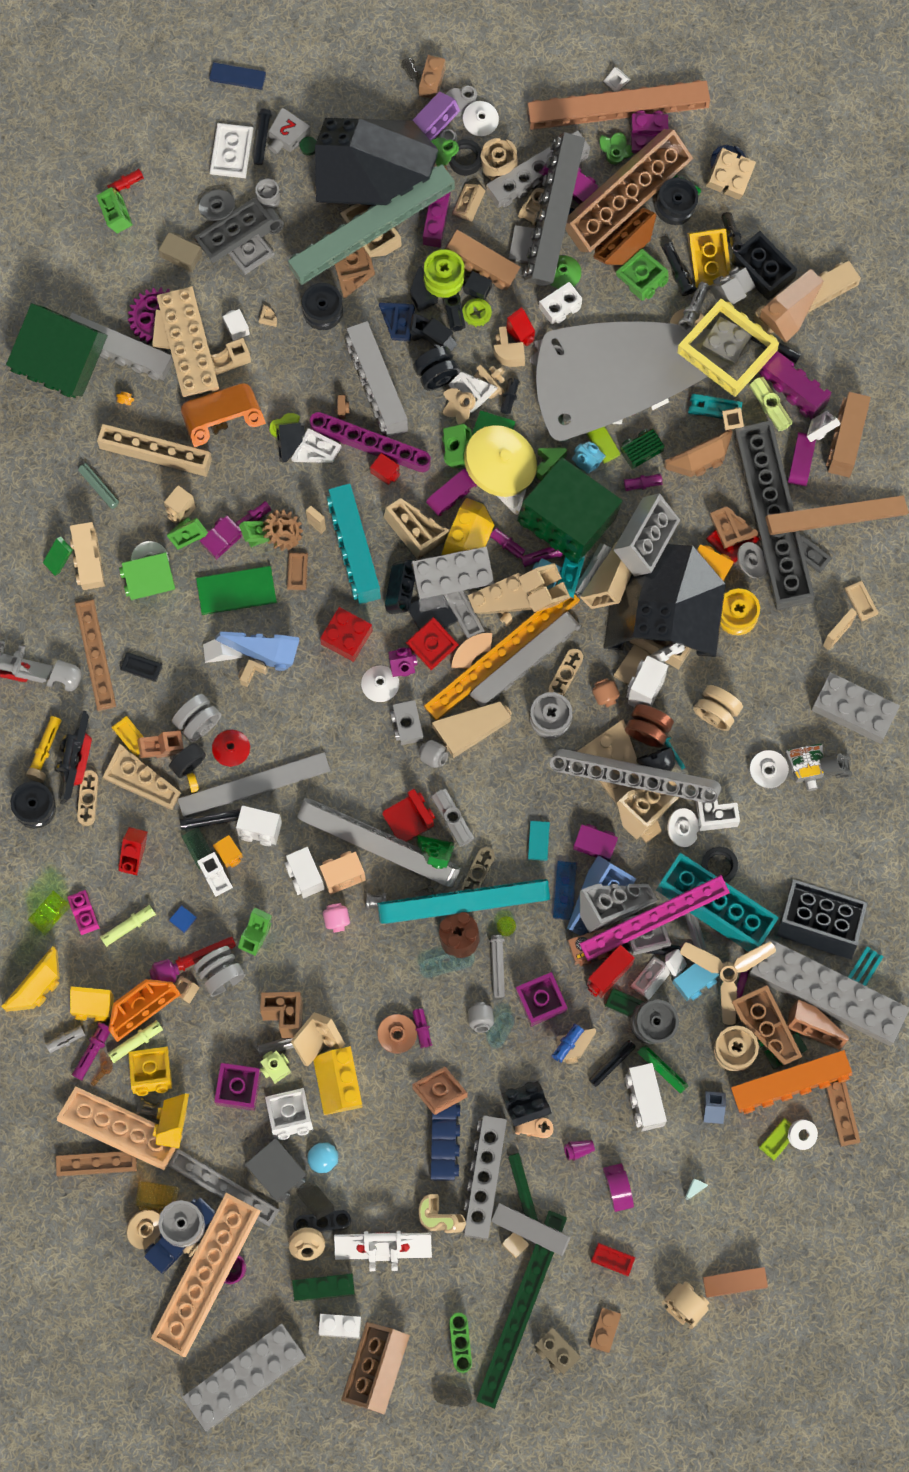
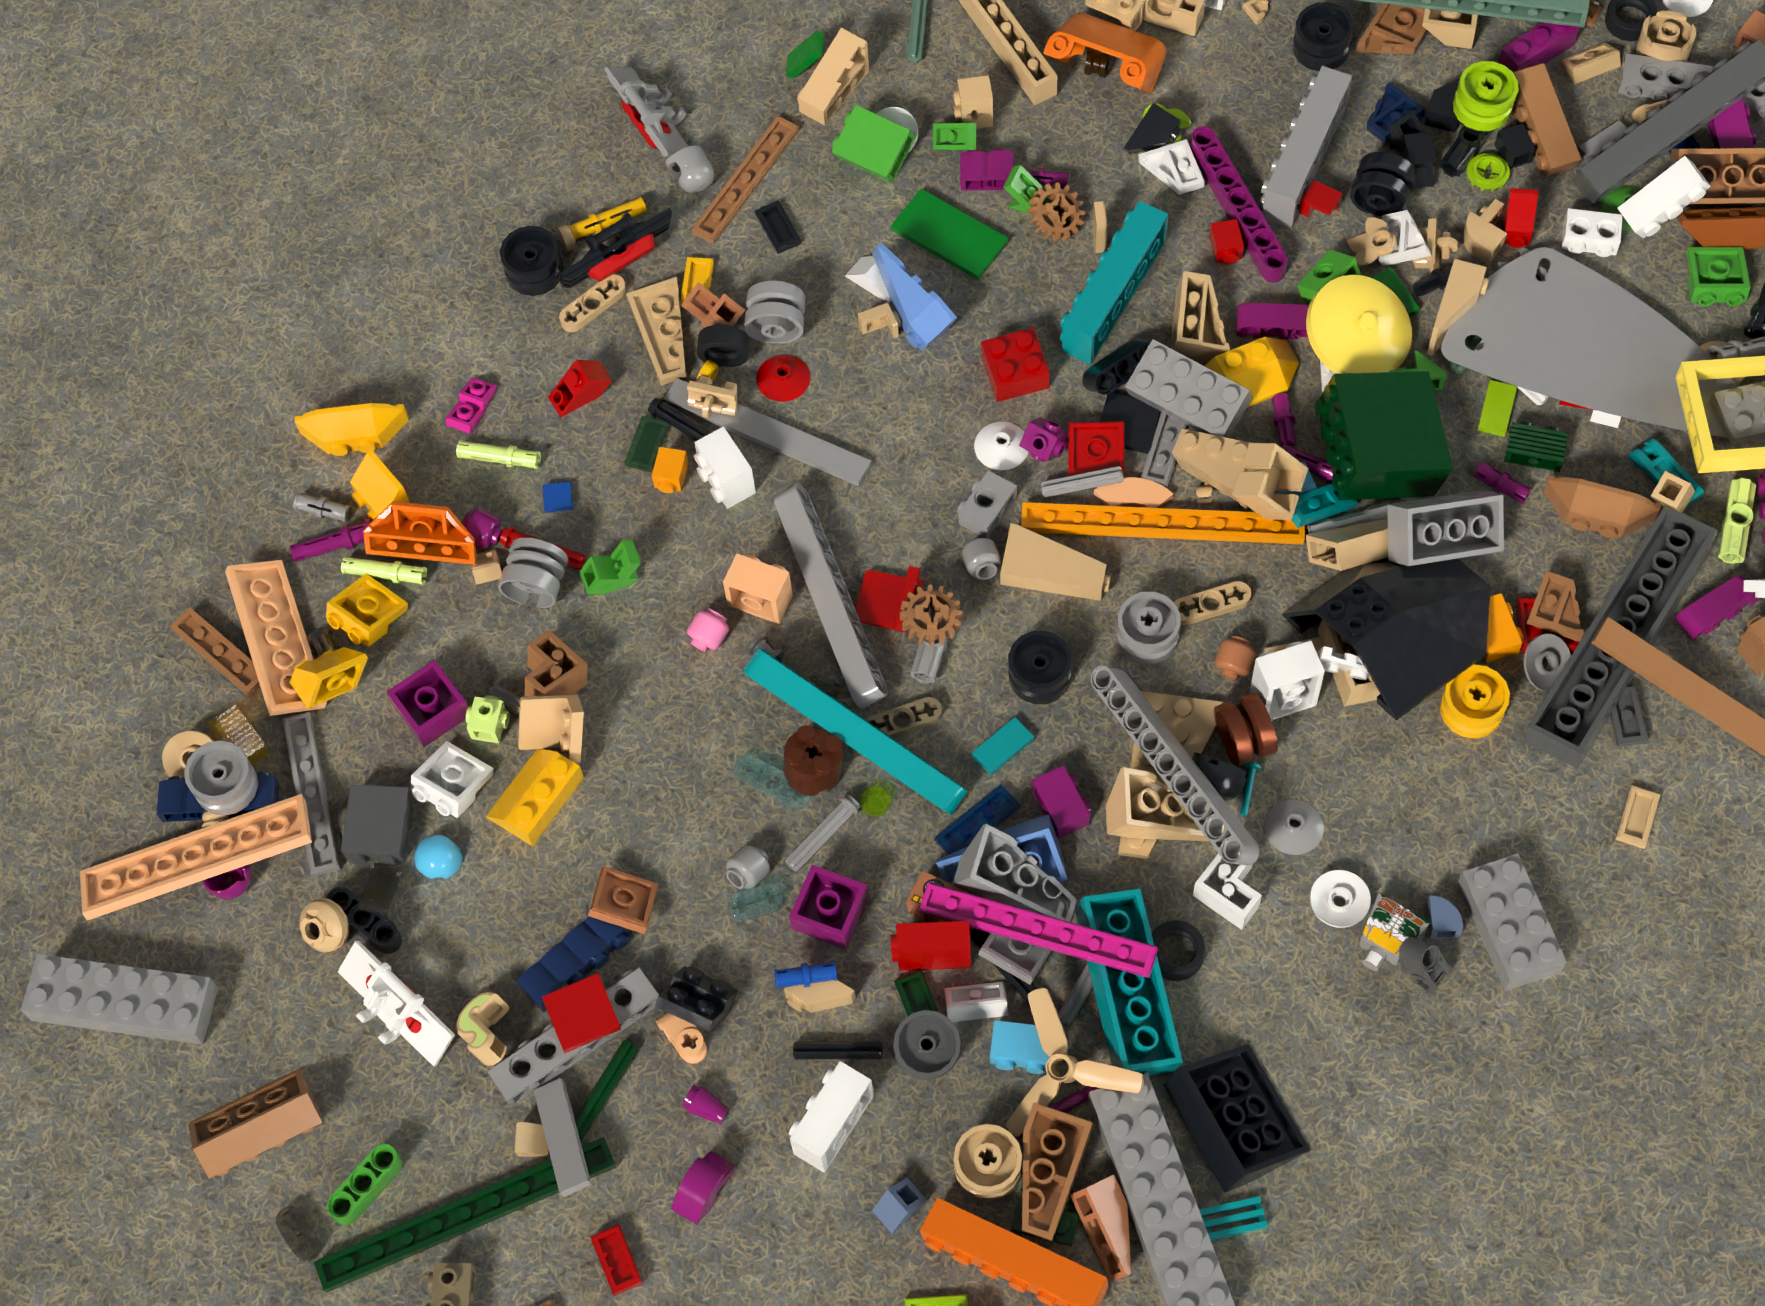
camera: 50 degrees right, 10 degrees down
clear neon green brick [28,890,70,936] -> none
clear orange hand [90,1061,113,1086] -> none
white brick [197,852,233,897] -> none
white brick [284,847,324,898] -> none
medium nougat tile [287,552,308,590] -> none
dark green brick [292,1273,355,1302] -> none
white brick [319,1314,361,1339] -> none
medium nougat plate [338,395,349,419] -> none
nougat dish [378,1014,417,1054] -> none
magenta axle [413,1008,433,1048] -> none
green wing [416,835,455,869] -> none
light grey beam [470,612,581,707] -> none
medium azure brick [572,441,606,474] -> none
green tile [637,1045,688,1094] -> none
white slope [665,949,687,978] -> none
white dish [667,808,699,847] -> none
light aqua slope [685,1179,708,1200] -> none
tan wheel [693,685,743,731] -> none
tan tile [823,608,857,650] -> none
none -> red tile [542,973,621,1053]
none -> tan hips [687,376,737,419]
none -> medium nougat gear [899,584,963,647]
none -> black wheel [1008,630,1072,704]
none -> light grey axle [1041,466,1124,498]
none -> light grey dish [1264,800,1324,855]
none -> red panel [1299,180,1342,217]
none -> sand blue brick [1426,895,1463,939]
none -> tan slope [1427,259,1489,355]
none -> white brick [1618,156,1711,239]

